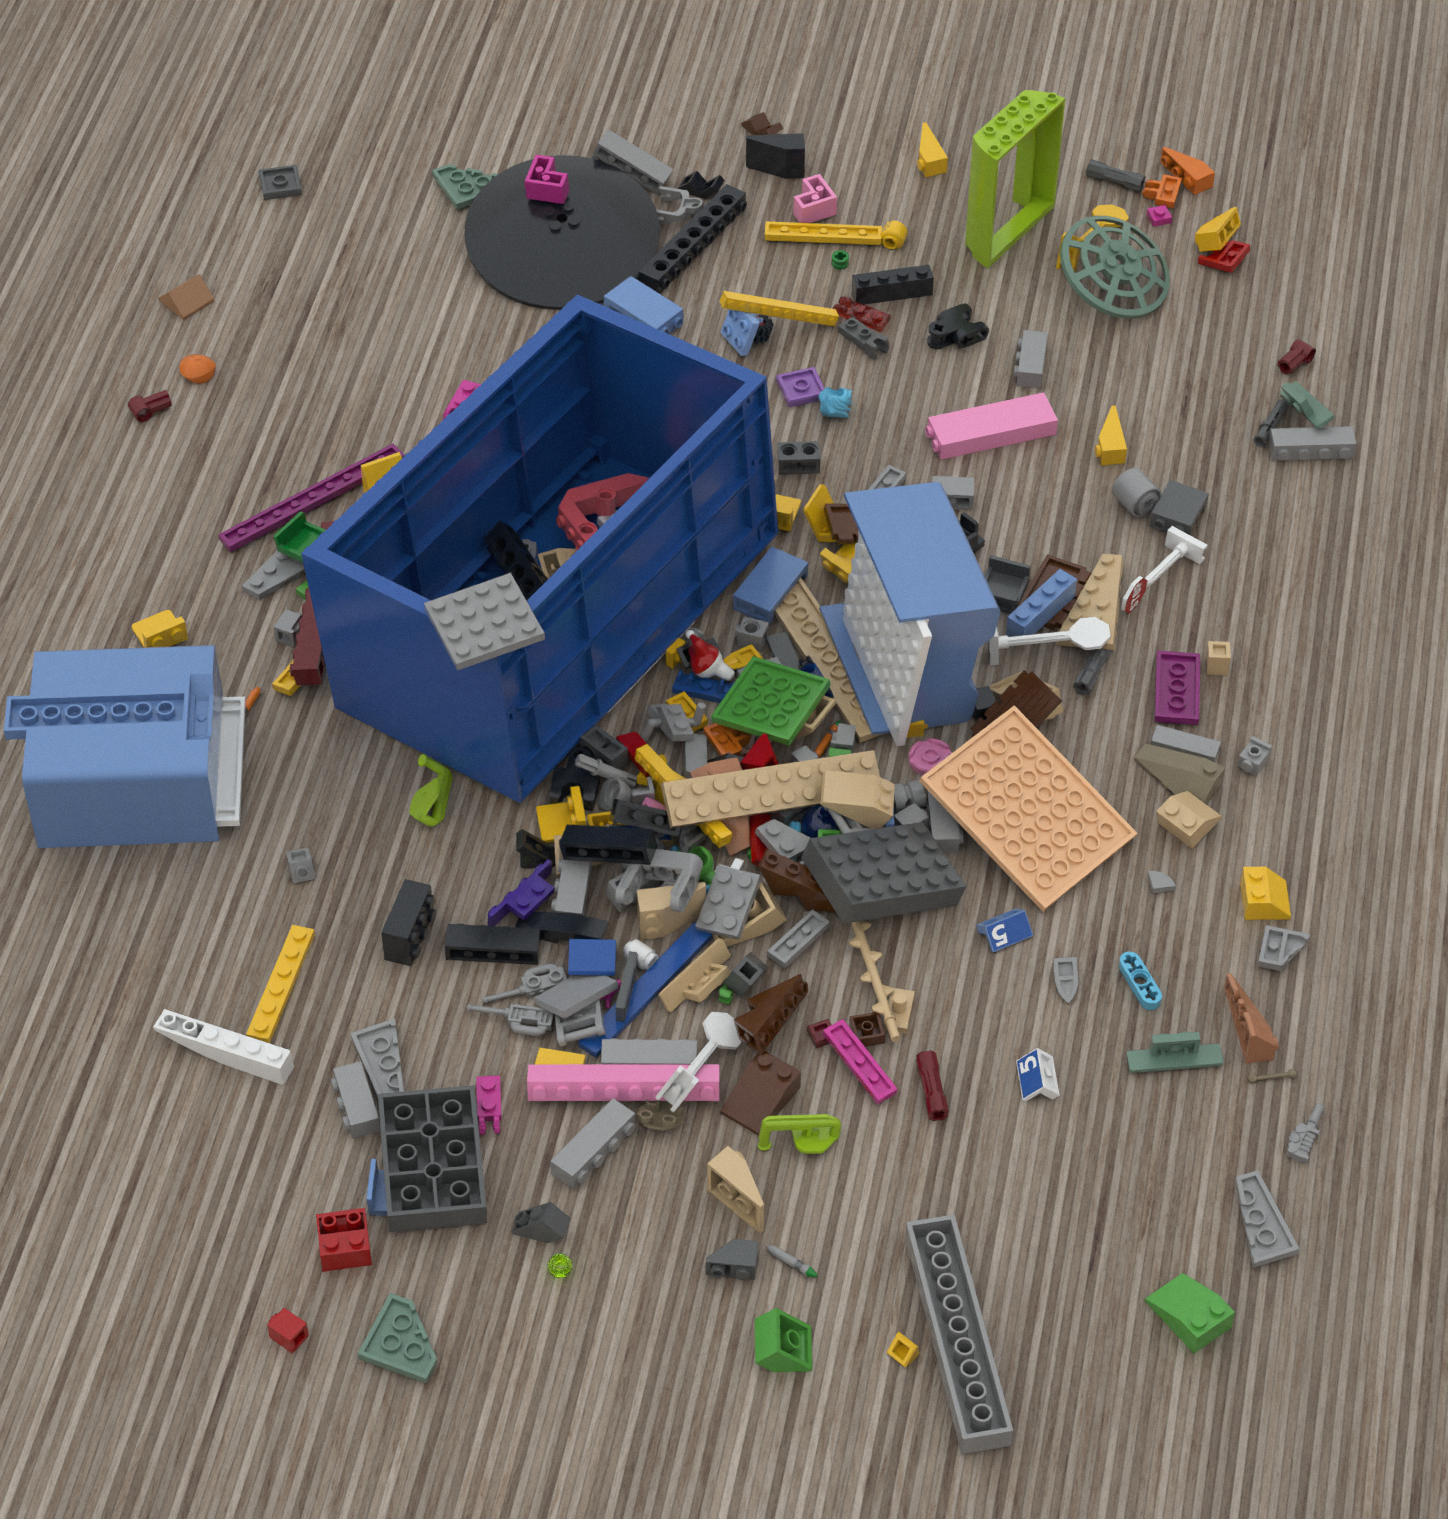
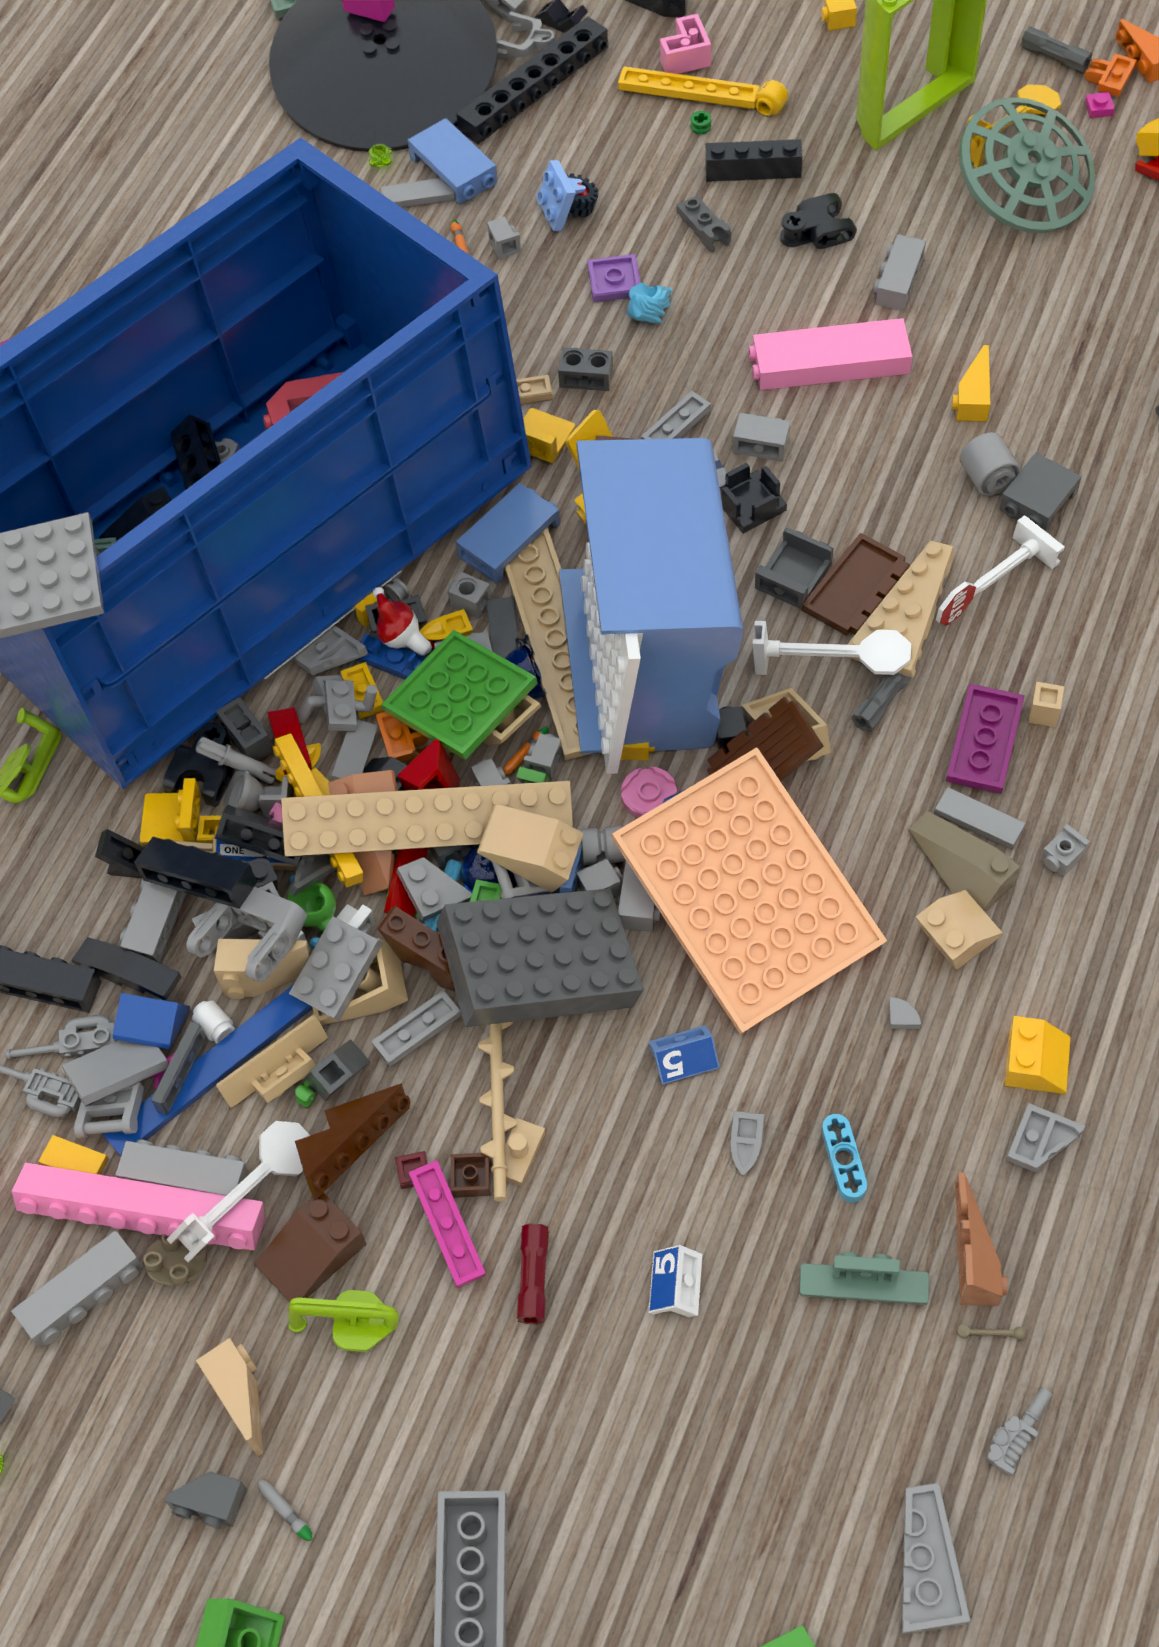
camera: 15 degrees right, 10 degrees up
dark purple bracket [487,859,555,926] -> none
yellow piece [720,291,839,327] -> none
clear red hinge [833,296,890,332] -> none
medium blue brick [1006,569,1077,637] -> none
none -> light grey wing [293,625,368,676]

